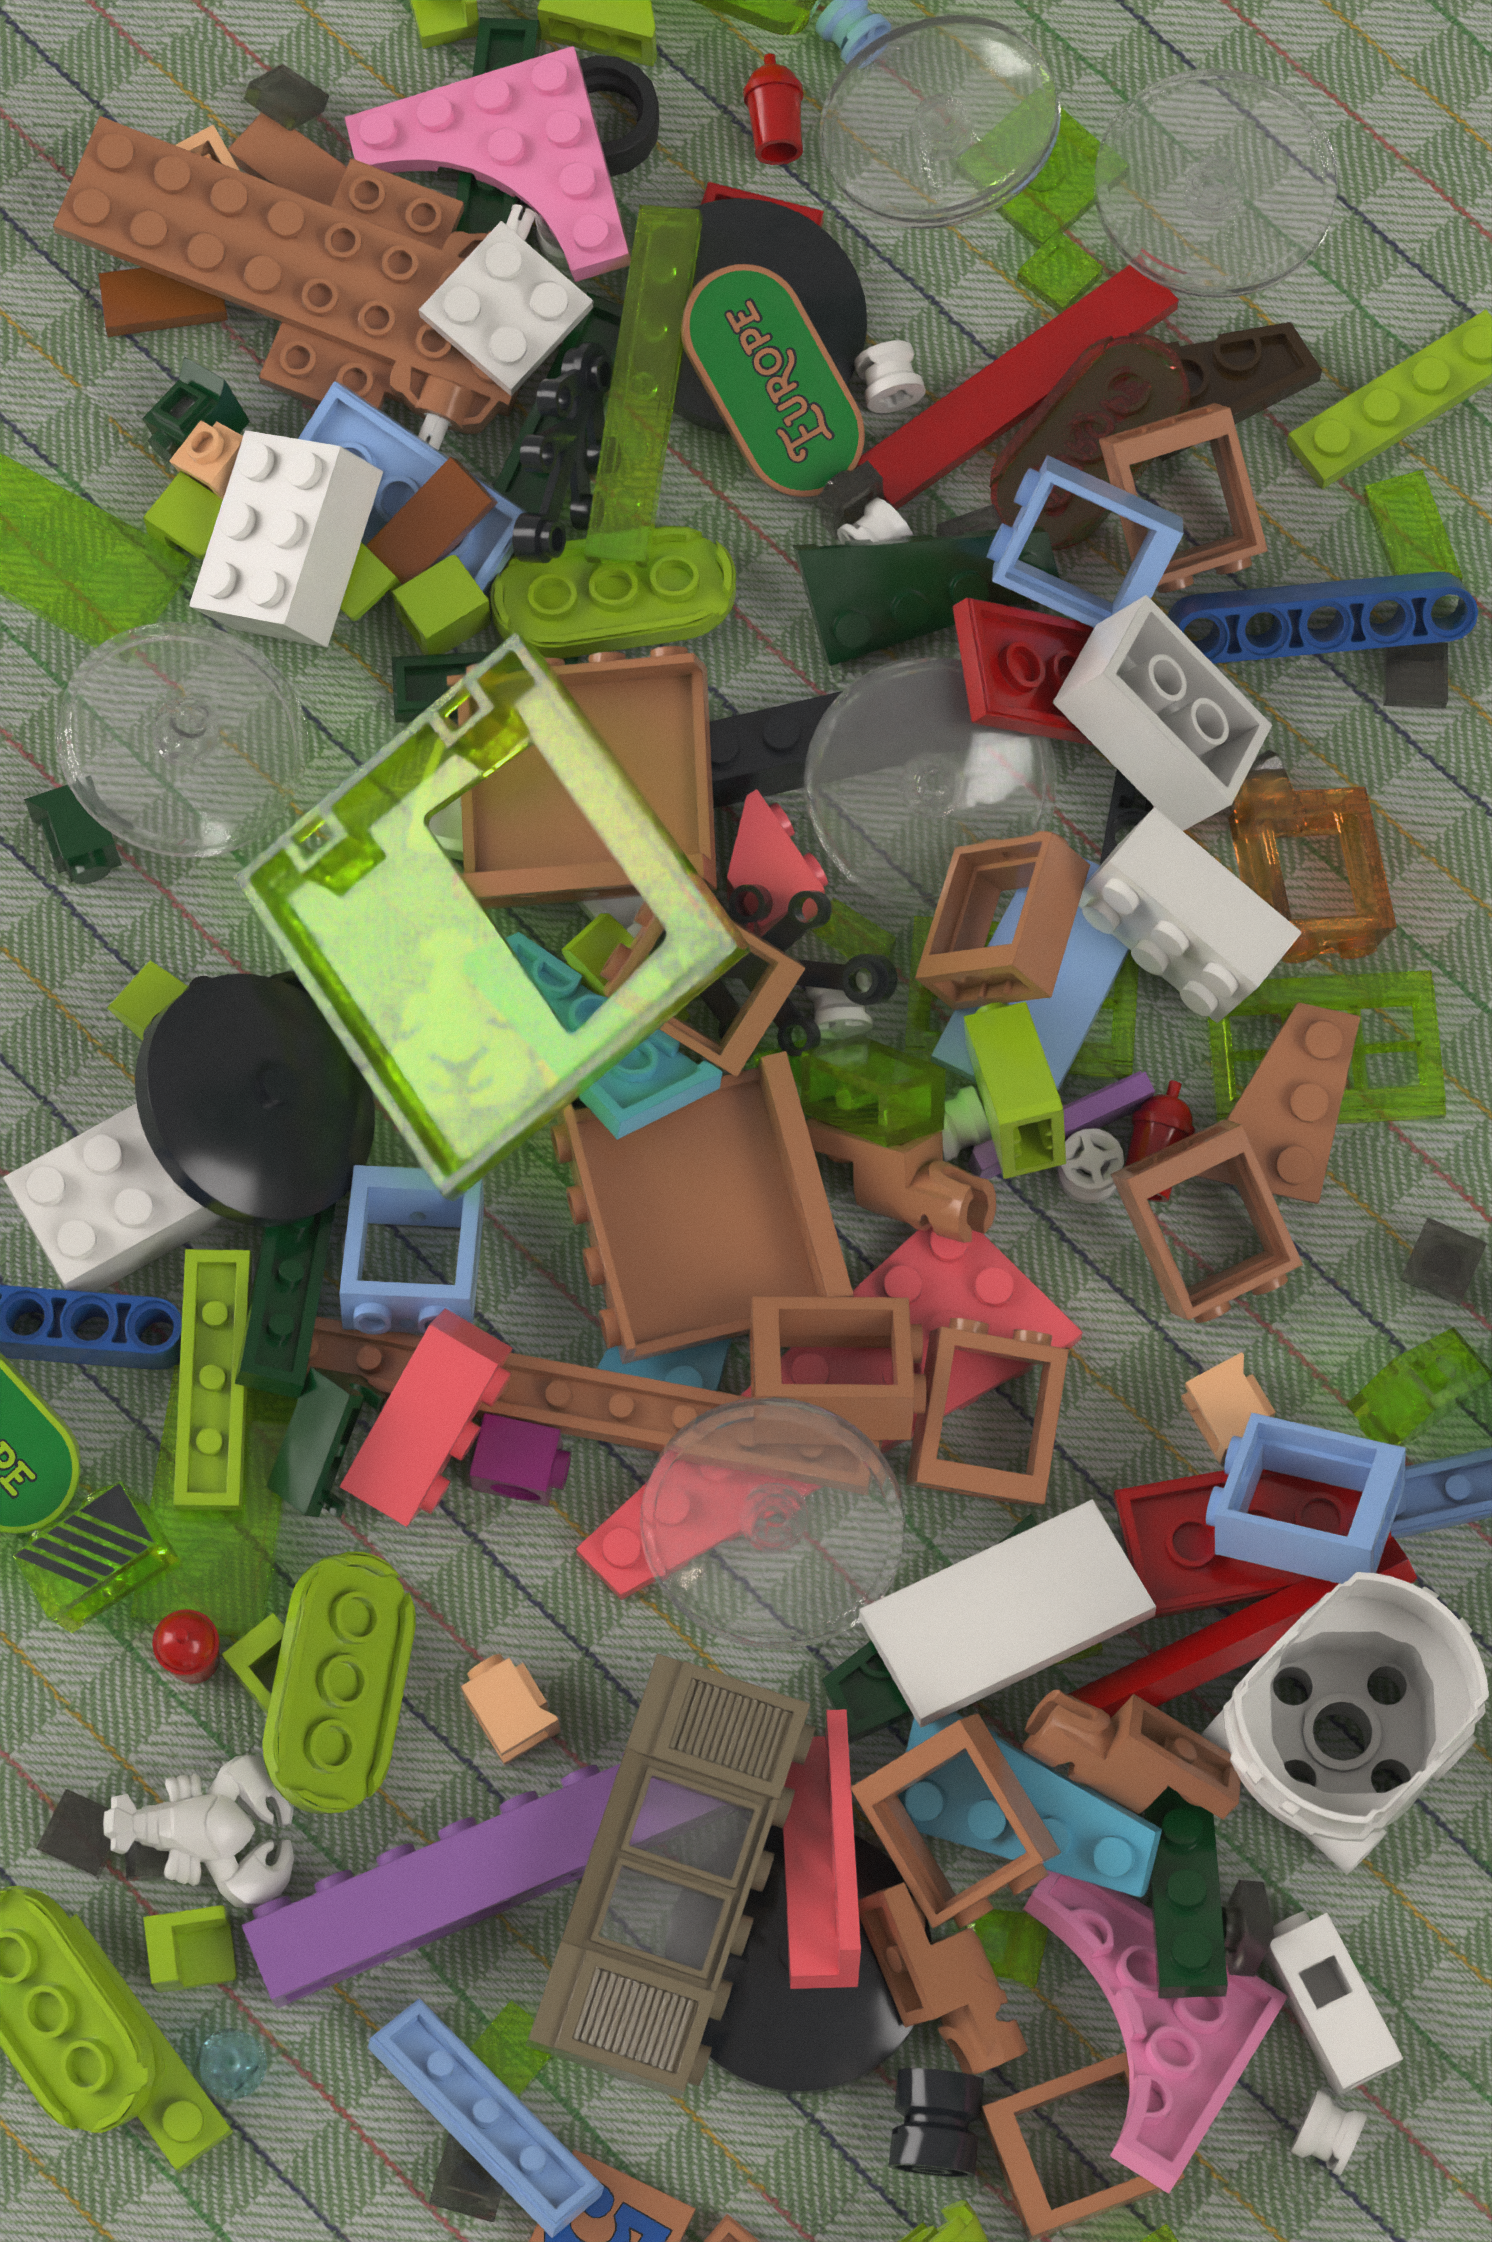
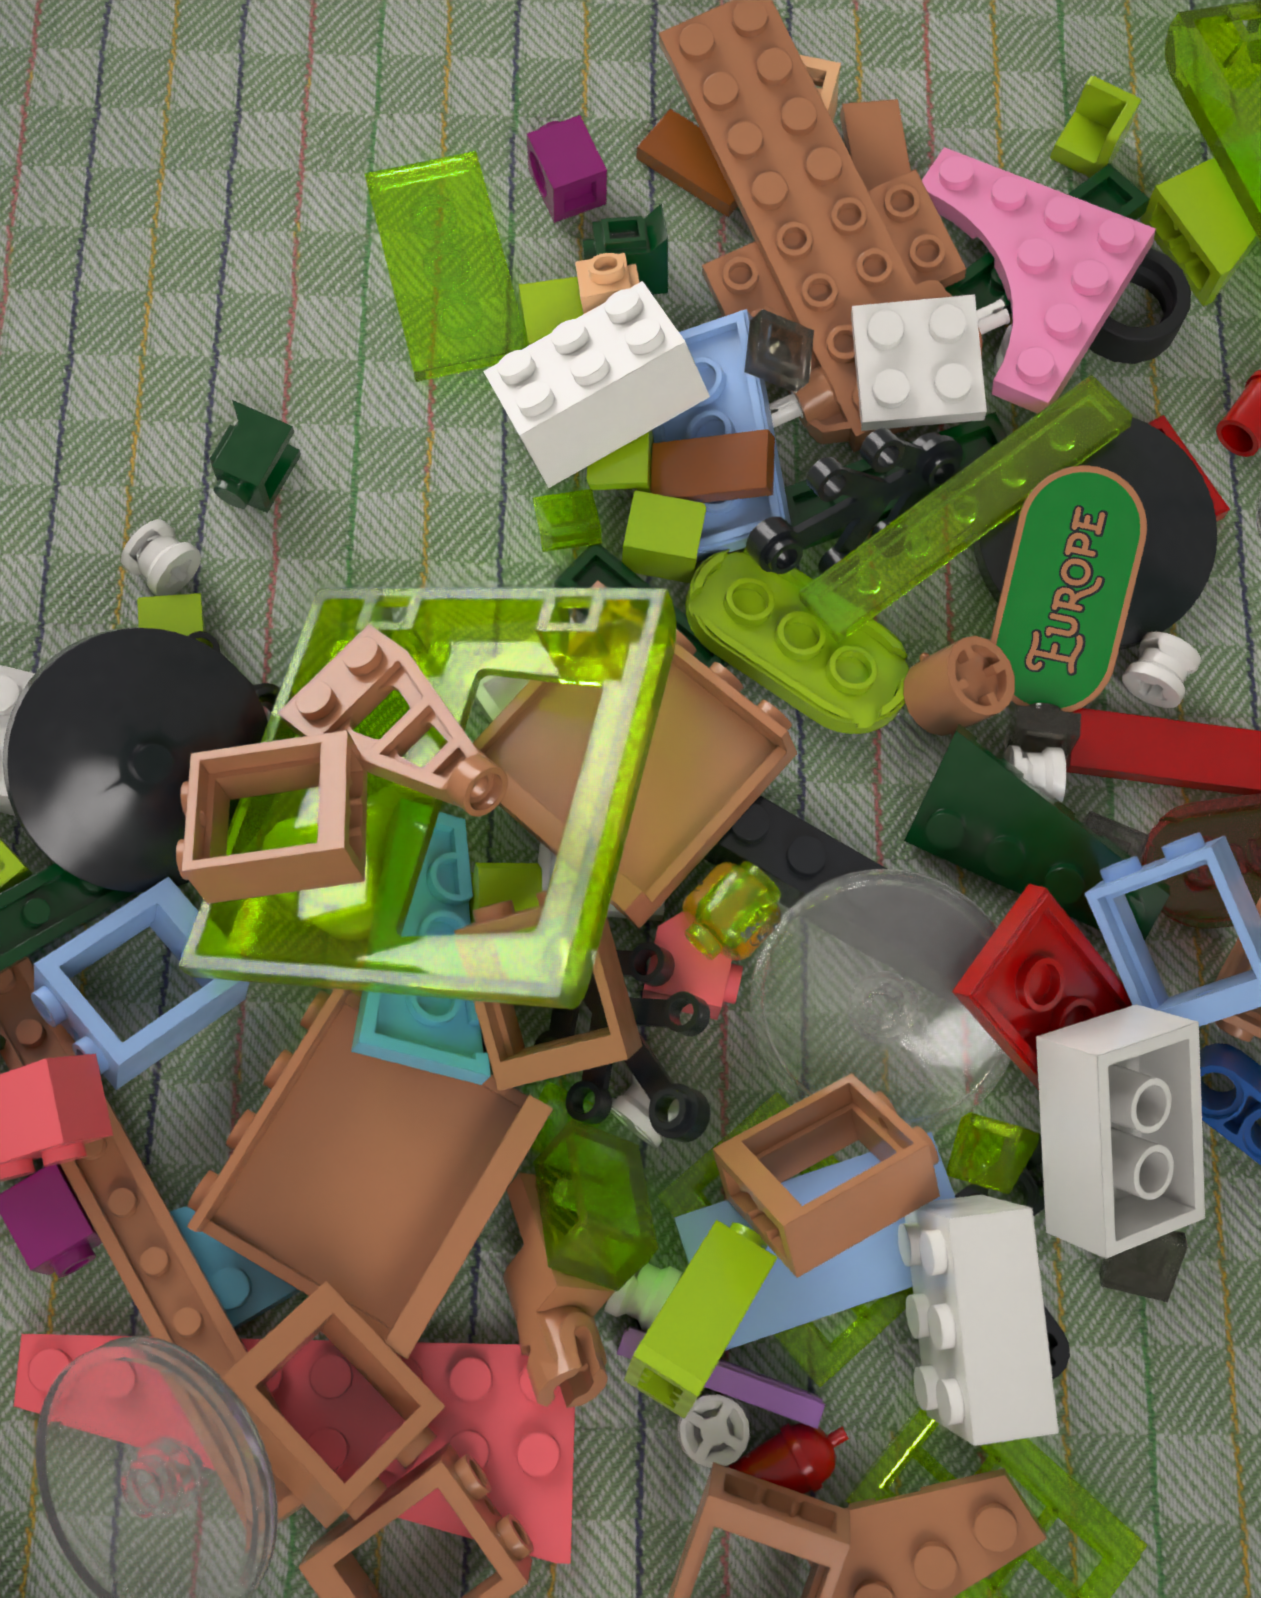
camera: 40 degrees right, 0 degrees up
clear dish [56,622,309,858] -> none
clear smoke tile [244,64,330,131] -> none
clear neon green piece [810,897,897,974] -> none
clear orange window [1228,787,1397,964] -> none
none -> white wheel [121,519,201,596]
none -> nougat window [176,730,367,904]
none -> nougat plate [278,624,508,817]
none -> magenta brick [527,115,607,223]
none -> clear neon green tile [532,489,602,552]
none -> clear neon green head [682,861,782,961]
none -> clear smoke plate [744,309,814,393]
none -> nougat piece [903,636,1015,736]
none -> clear neon green slope [946,1110,1040,1195]

